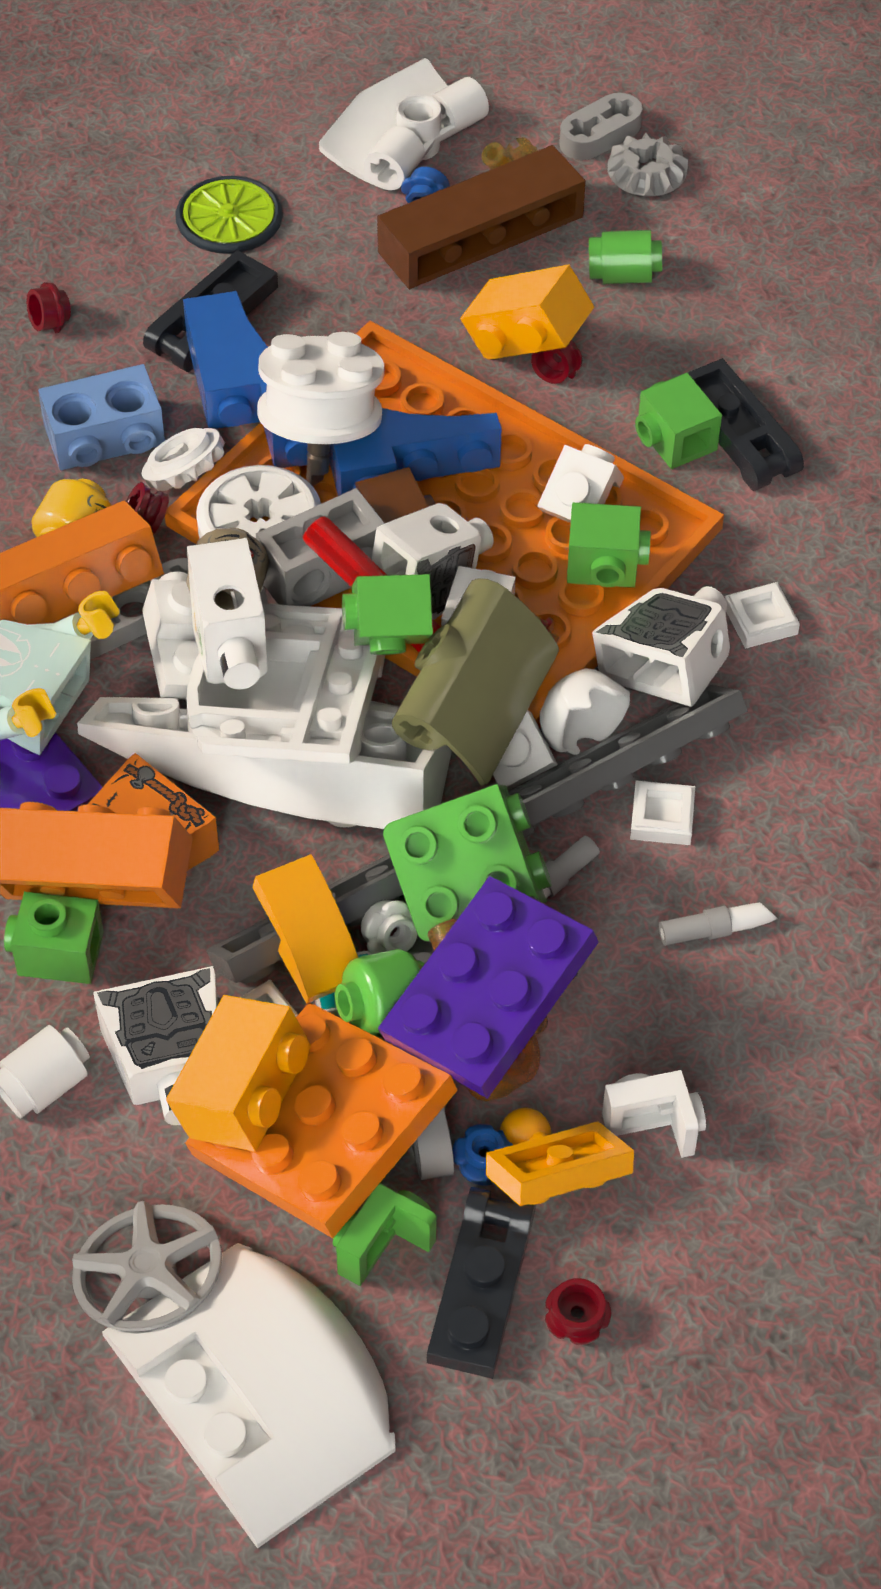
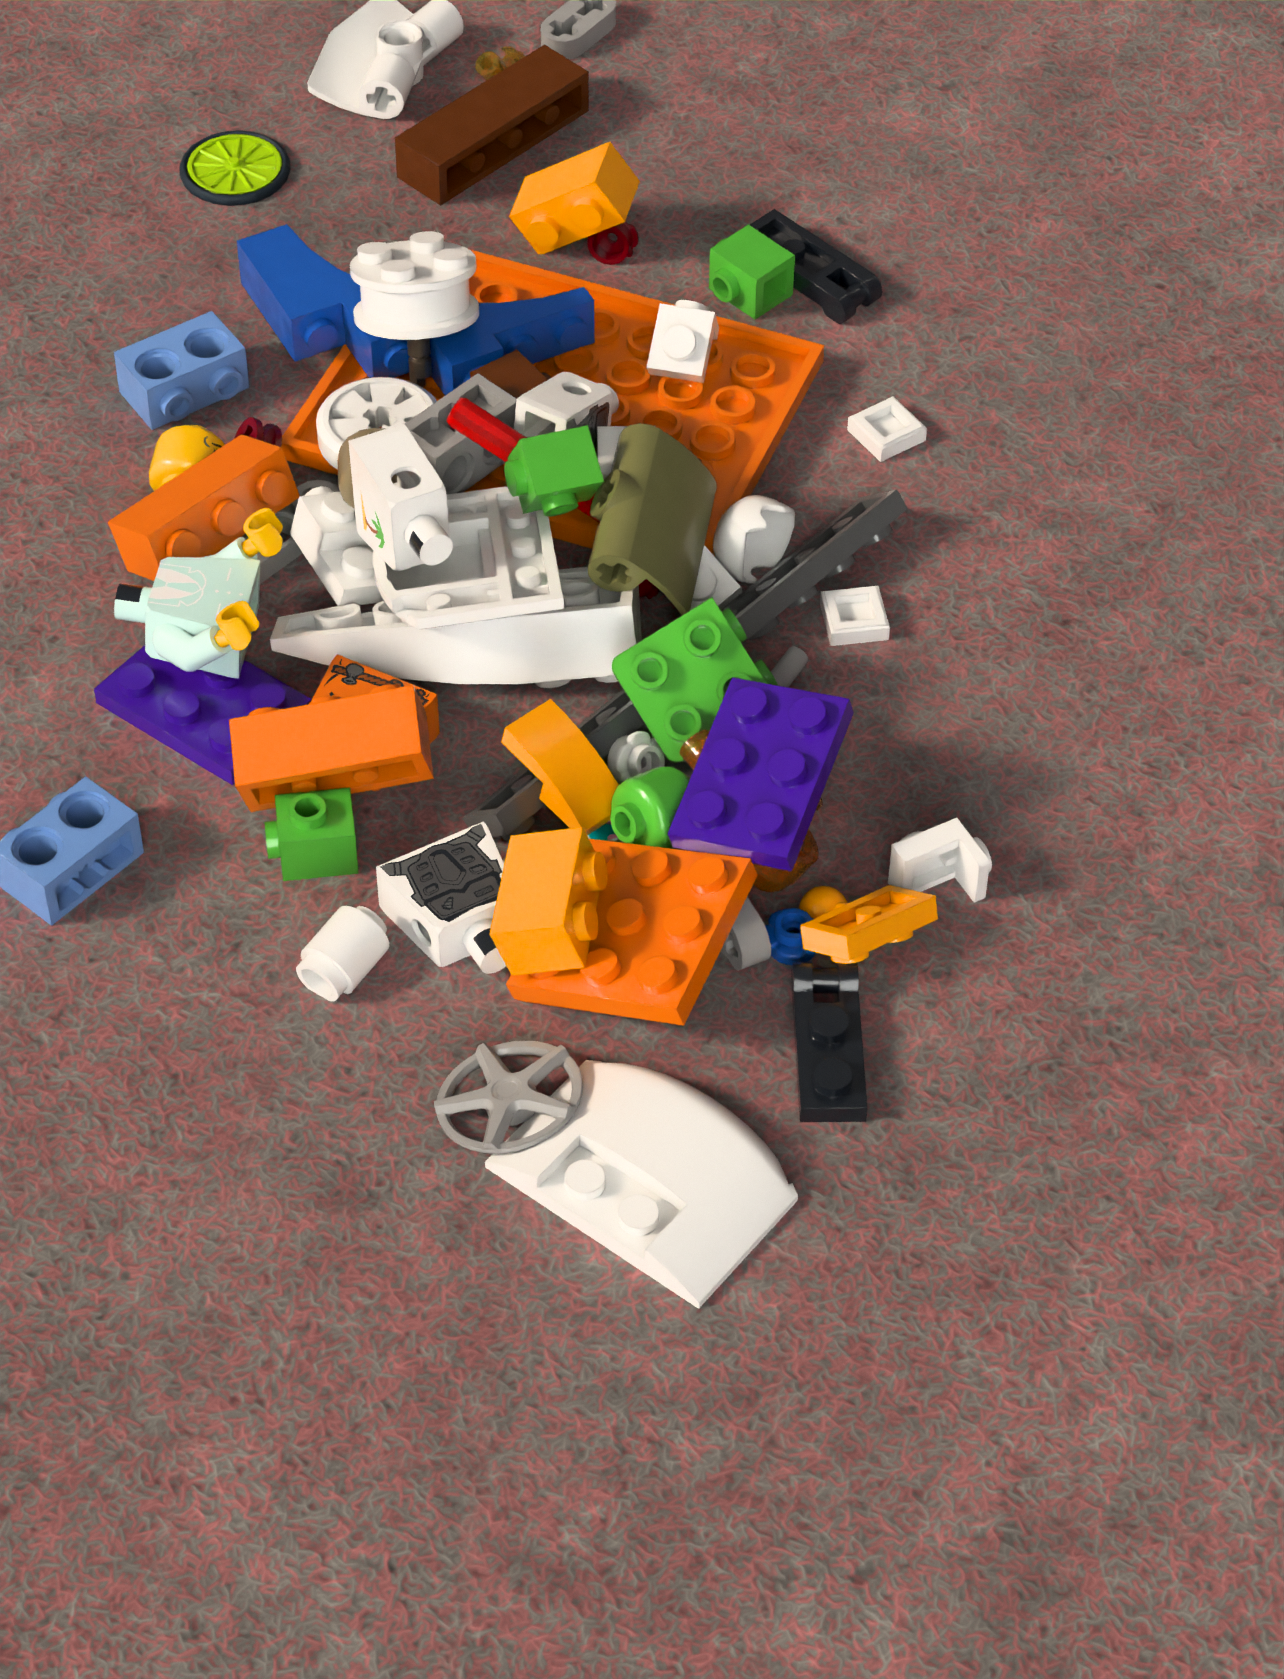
camera: 15 degrees left, 5 degrees down
dark red plate [26,282,71,333] -> none
white gear [142,428,225,491] -> none
black plate [143,250,278,372] -> none
bright green bracket [333,1183,436,1286] -> none
blue plate [401,167,450,203] -> none
dark red plate [545,1278,612,1345] -> none
bright green brick [567,502,651,588] -> none
bright green brick [589,230,662,284] -> none
white torso [592,586,730,707] -> none
light grey gear [607,133,688,196] -> none
light grey piece [659,902,778,946] -> none

